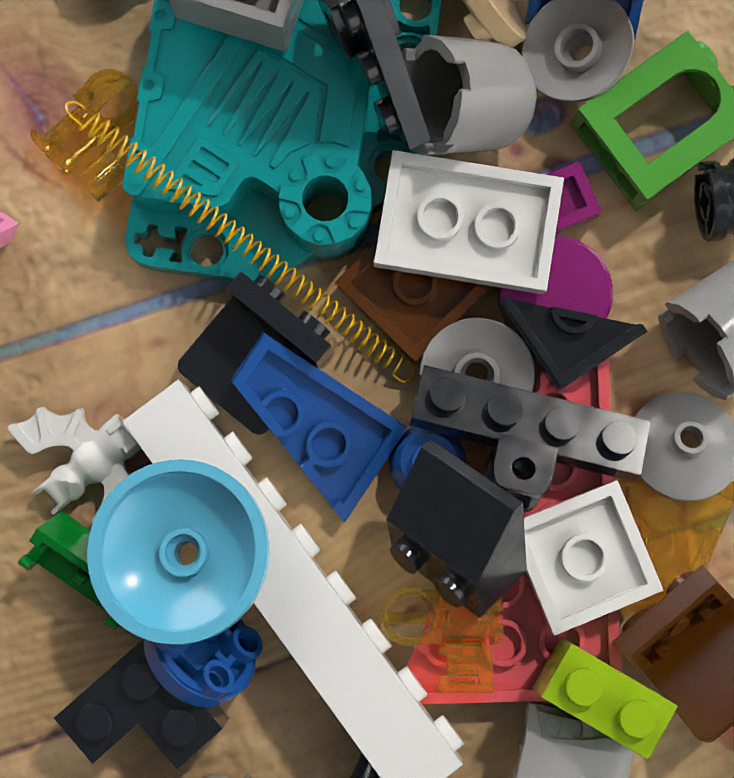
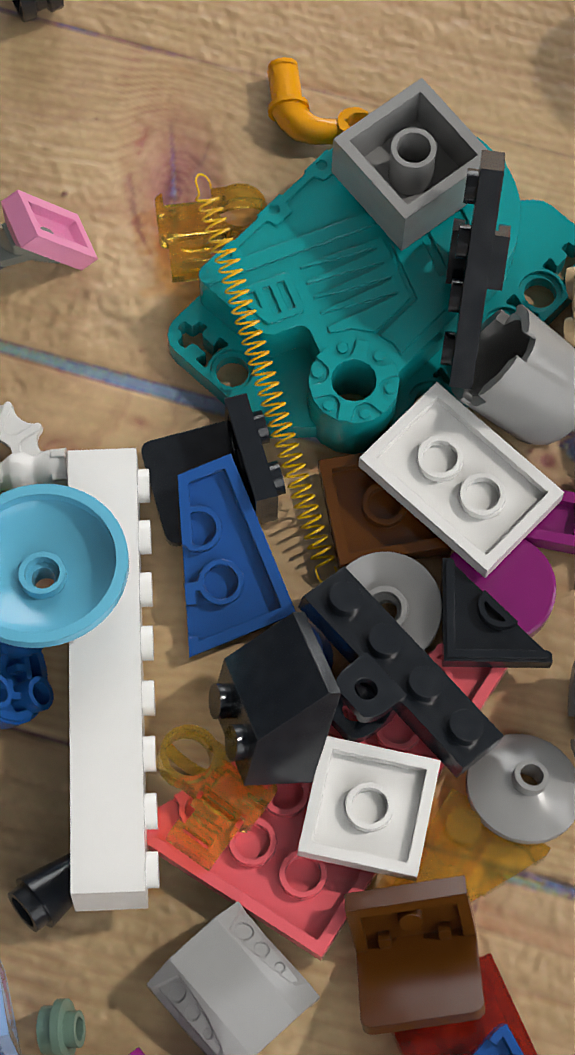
camera: 35 degrees right, 15 degrees down
lime brick [532,637,678,760] -> none

